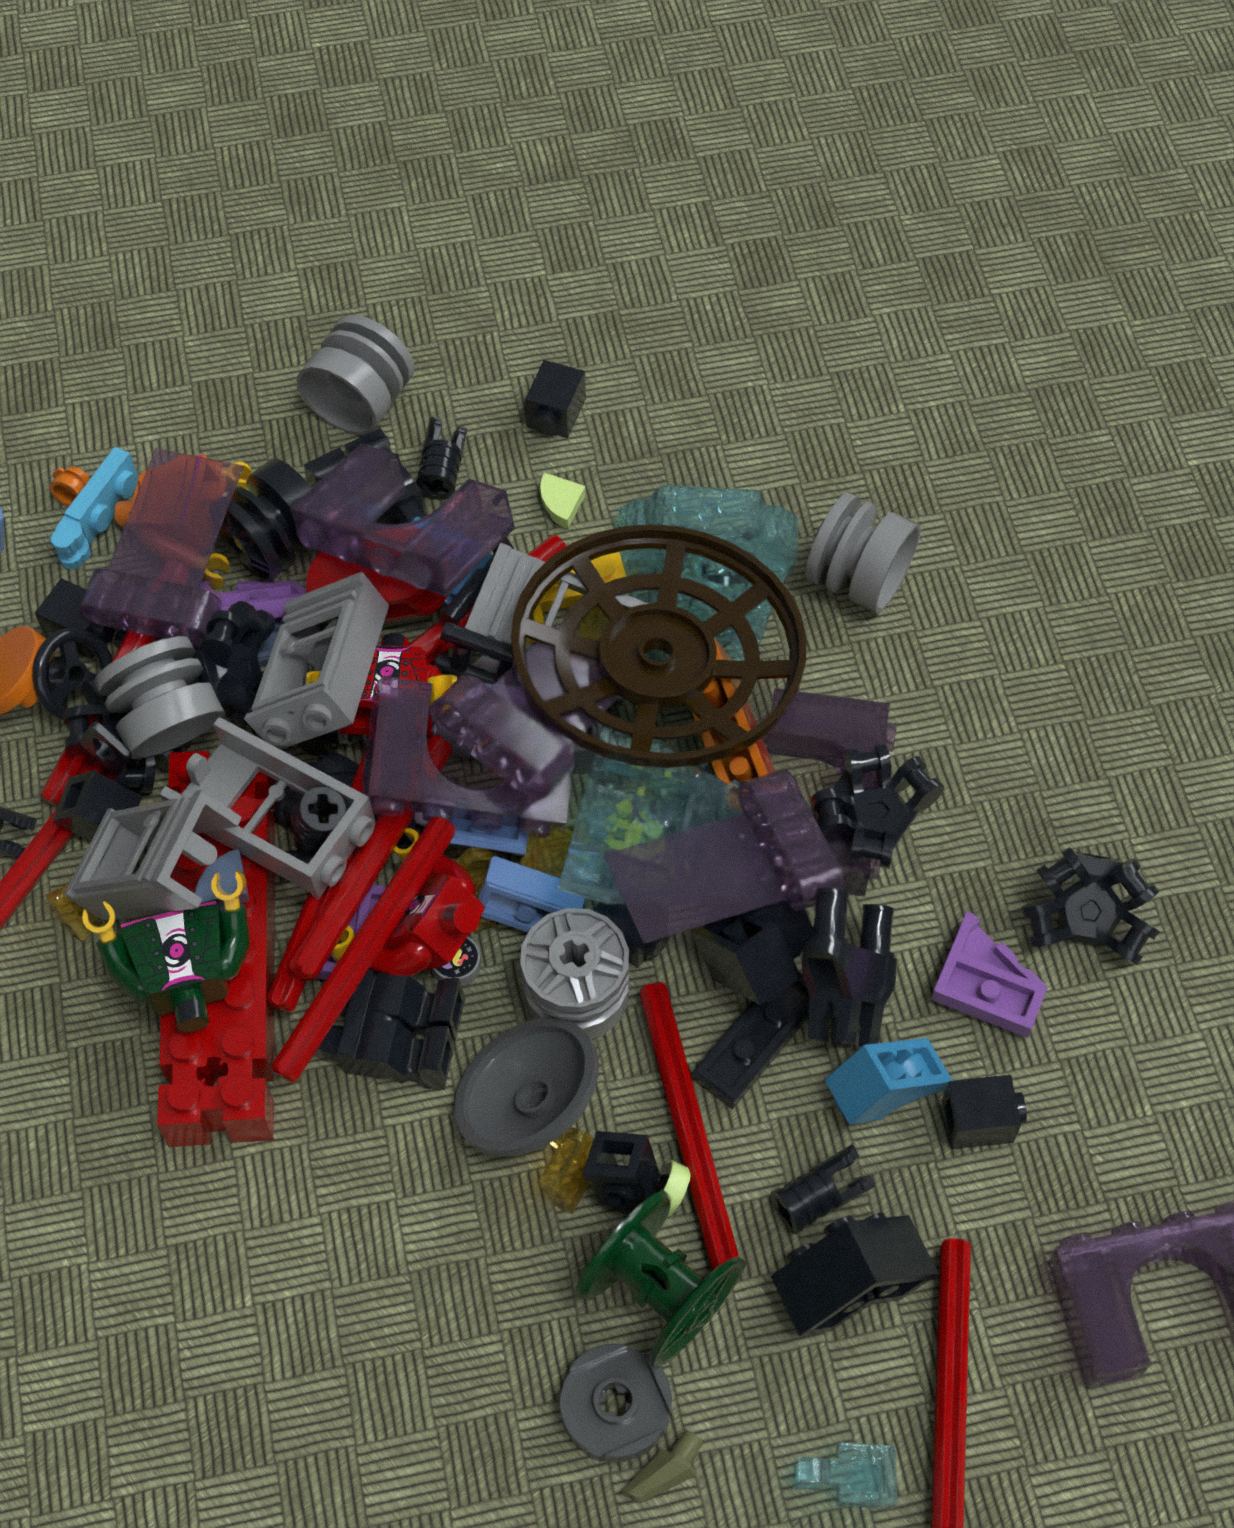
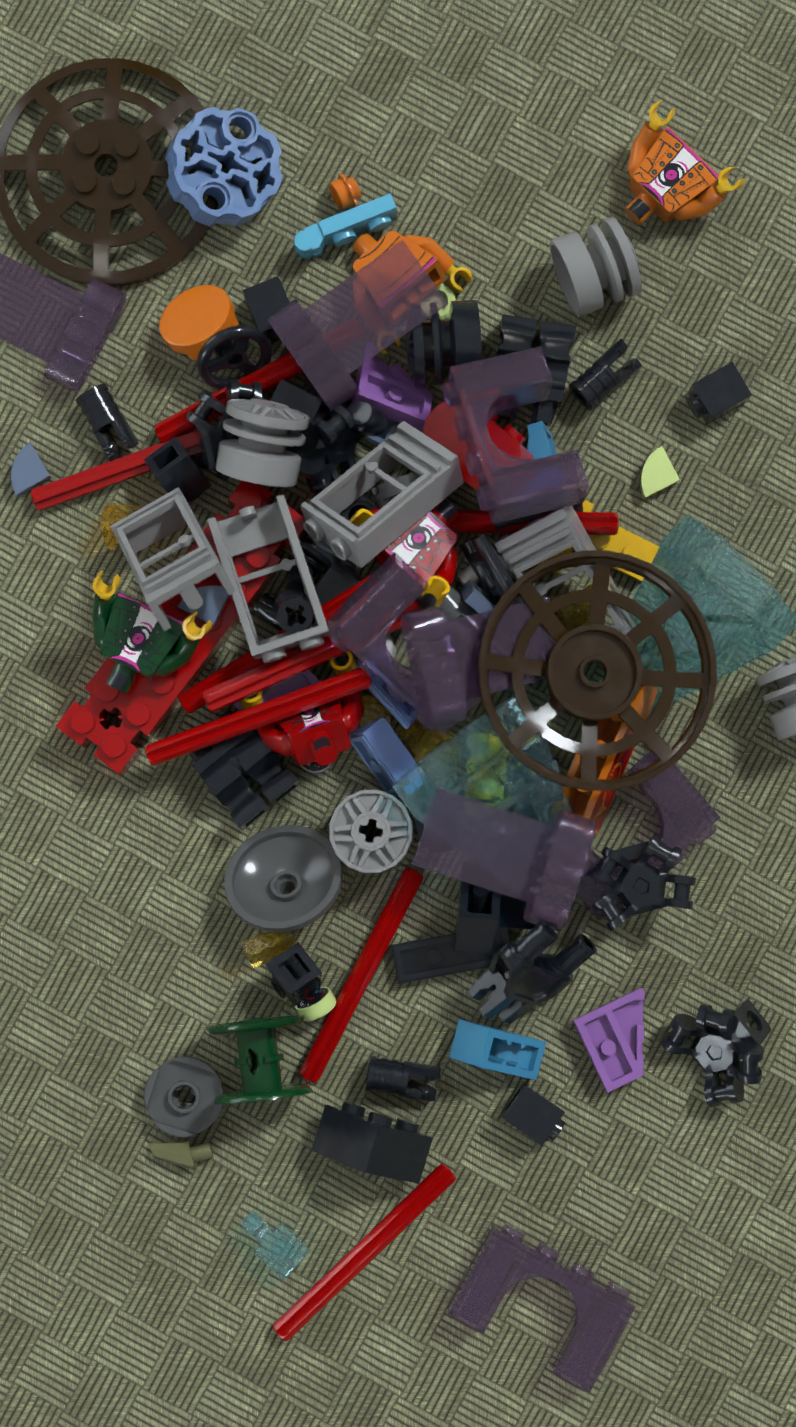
camera: 35 degrees right, 25 degrees up
none -> orange torso [625,100,745,225]

